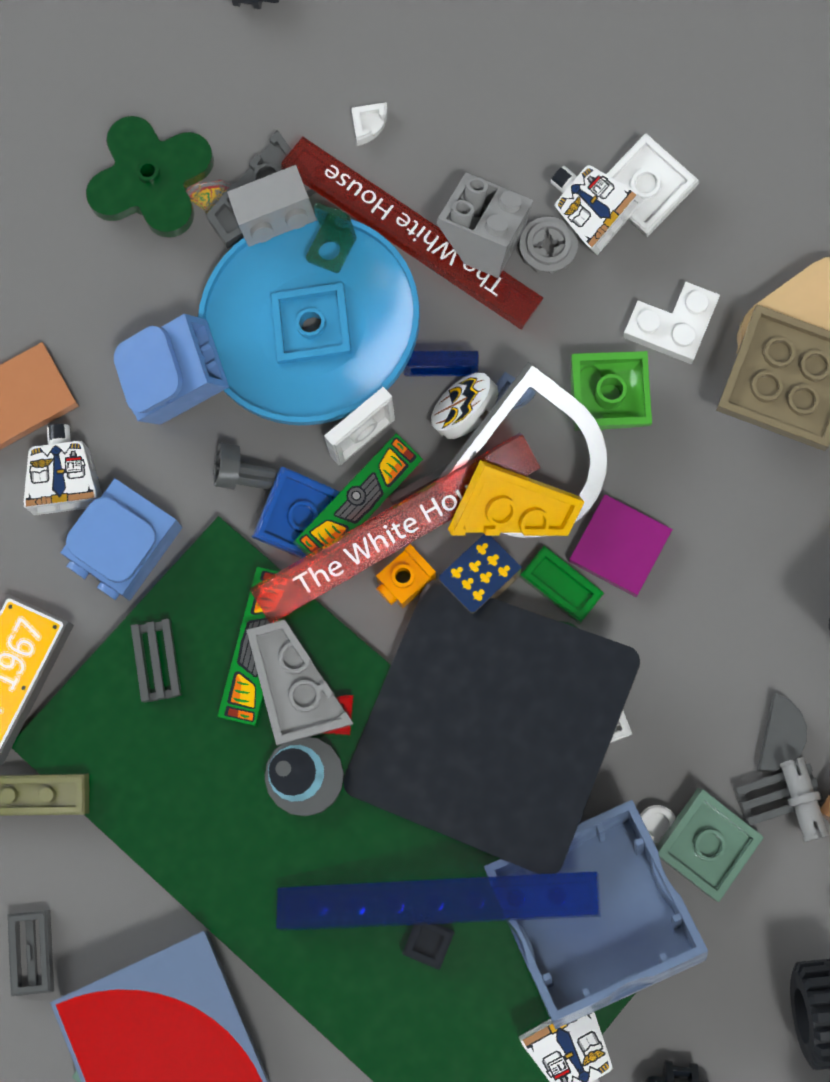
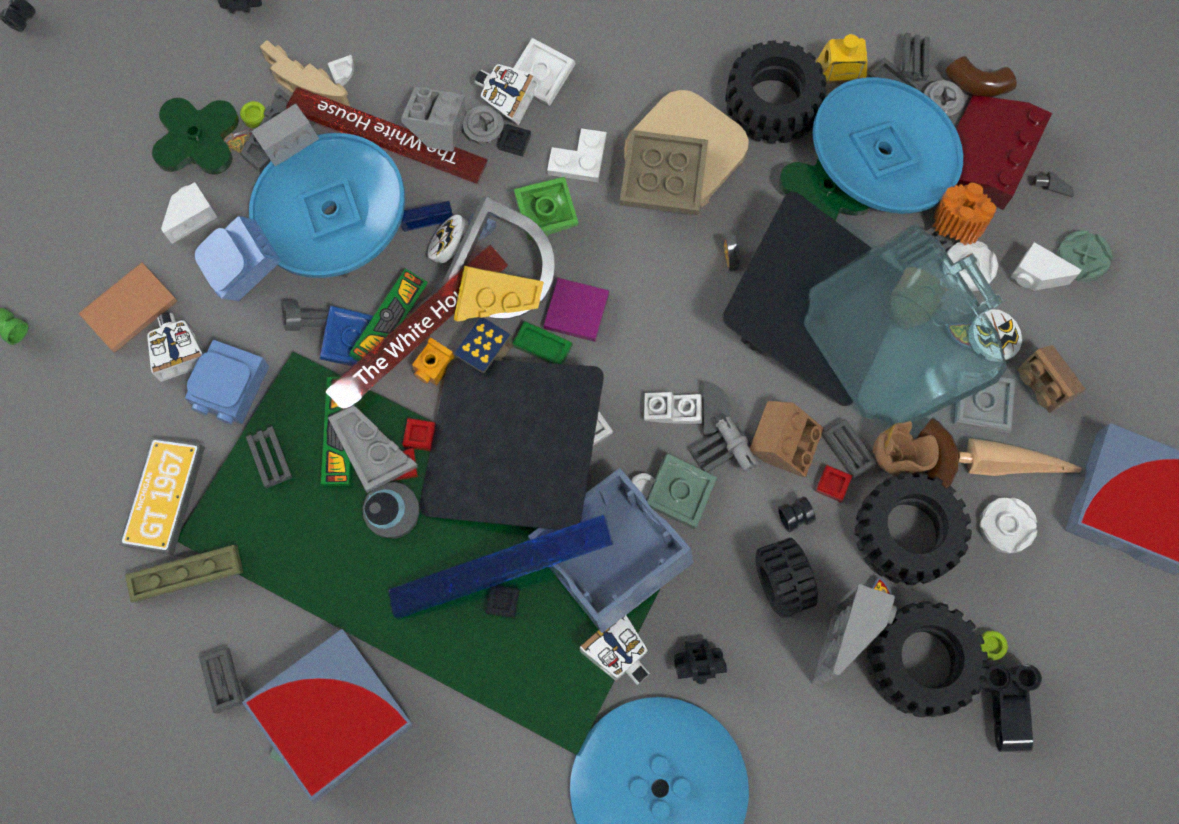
camera: 20 degrees left, 5 degrees down
clear green bracket [306,203,357,273] -> none
white plate [324,387,395,466] -> none
none -> white slope [161,182,217,244]
none -> lime tile [240,101,266,128]
none -> tan slope [260,40,350,110]
none -> red tile [403,419,436,451]
none -> black tile [498,124,531,157]
none -> white slope [644,392,703,424]

